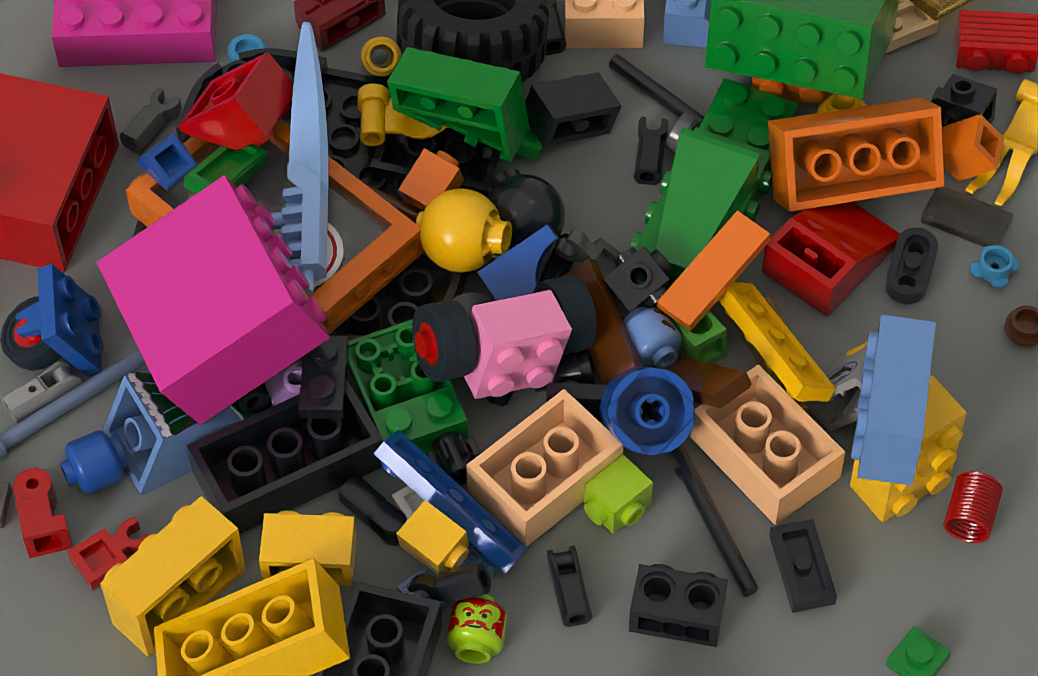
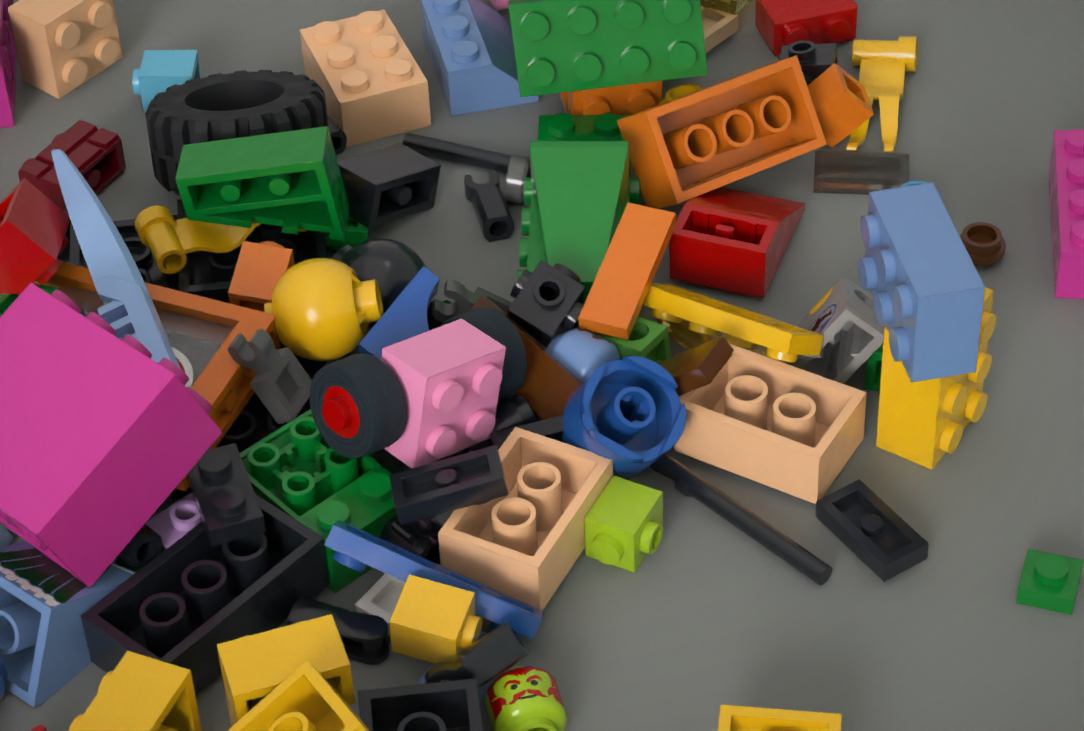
camera: 20 degrees left, 15 degrees down
yellow brick [360,36,401,76] -> none
black bar [547,545,592,627] -> none
black brick [629,564,728,647] -> none
black plate [885,228,938,304] -> none
red piece [943,471,1003,543] -> none
none -> dark grey plate [228,329,312,424]
none -> black plate [390,445,509,525]

